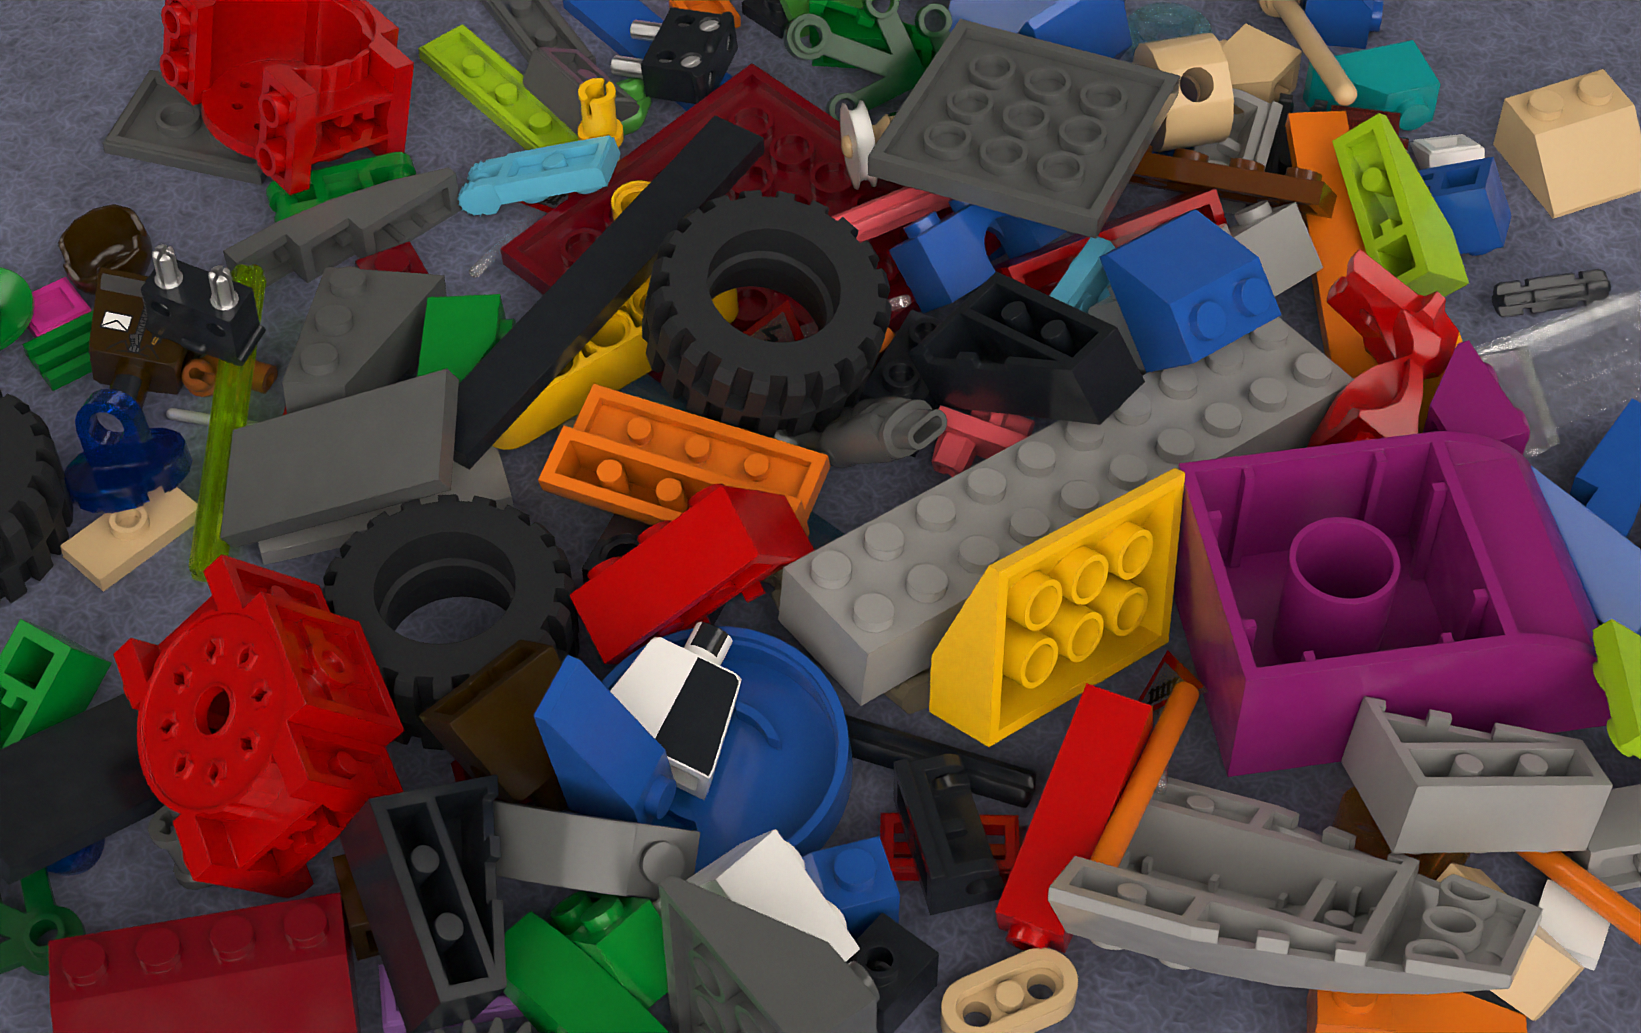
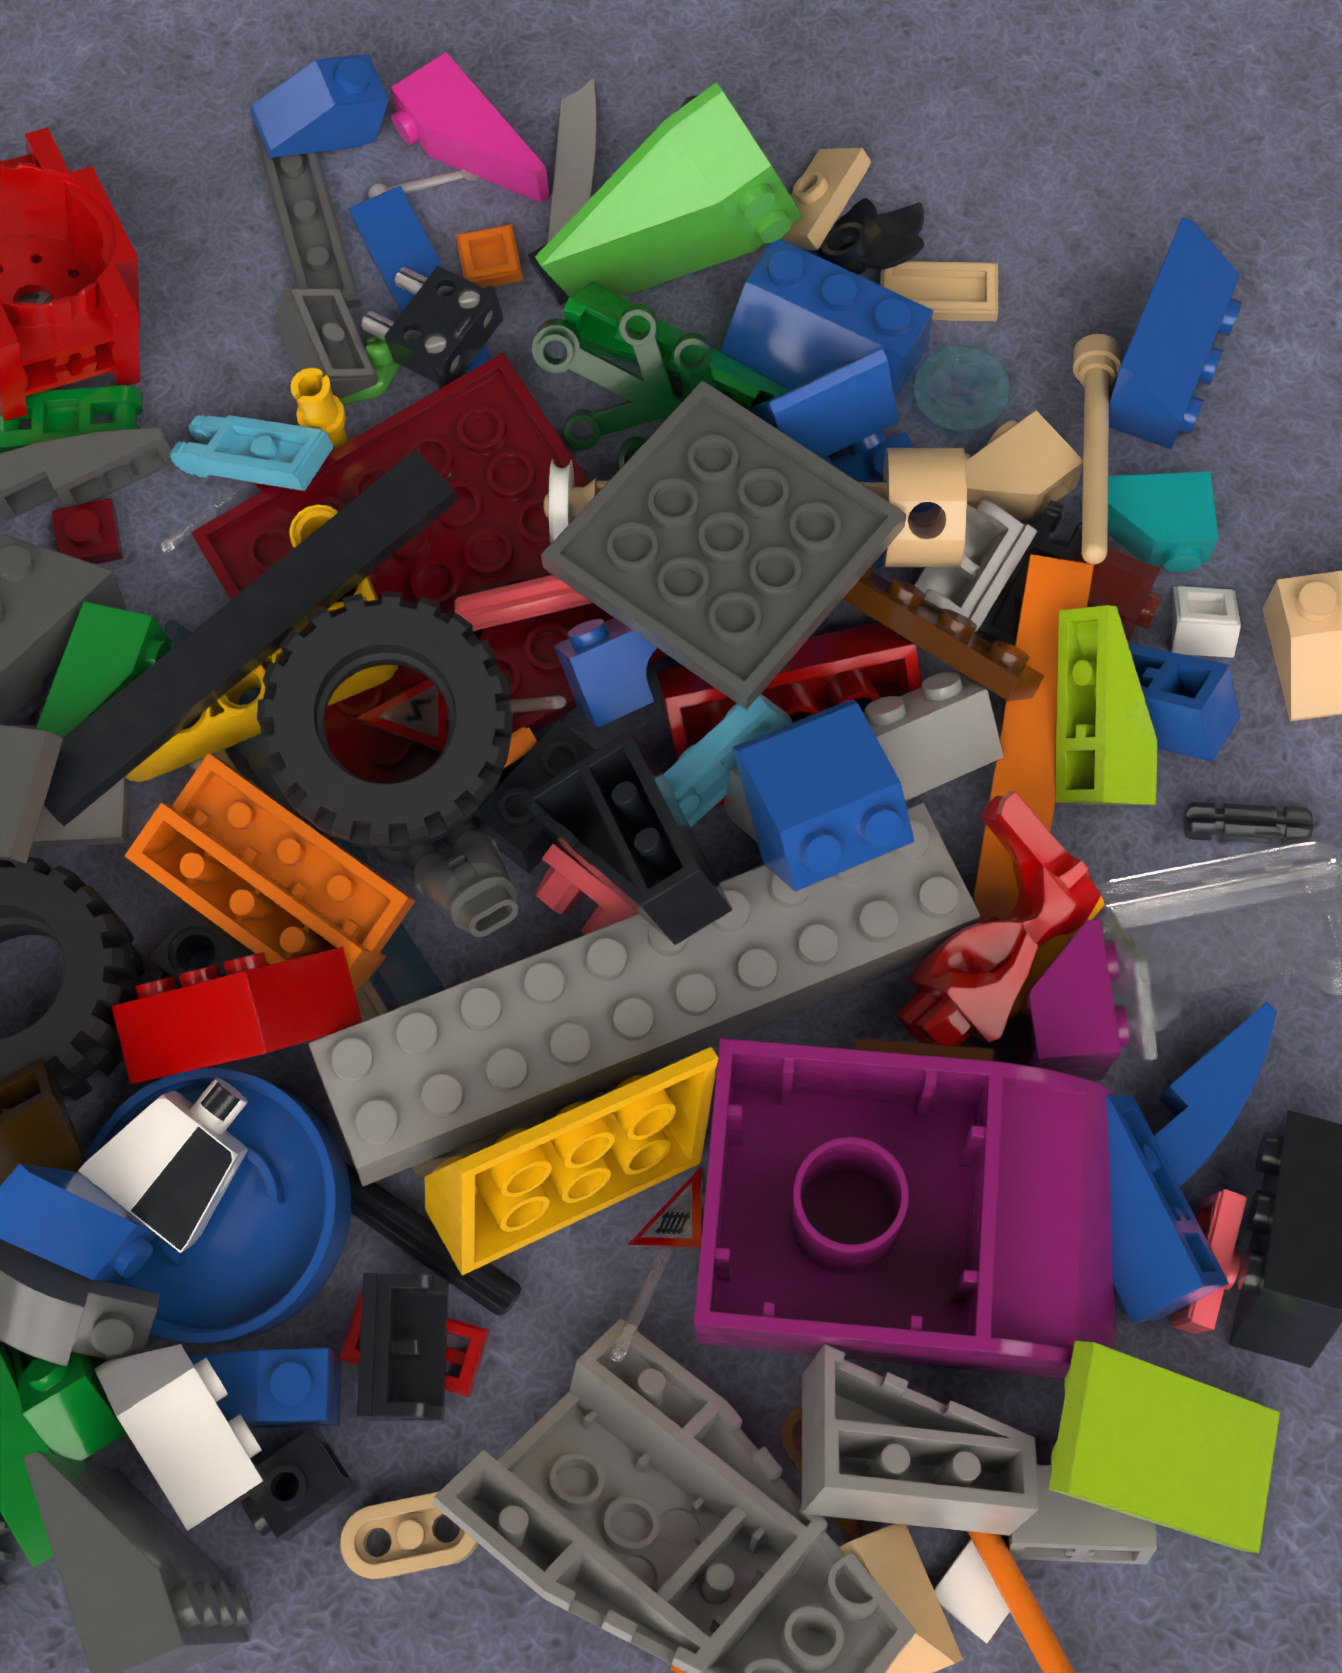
camera: 20 degrees right, 20 degrees up
lime tile [418,24,578,150] -> none
red slope [995,683,1153,953] -> none
orange piece [1090,682,1200,868] -> none

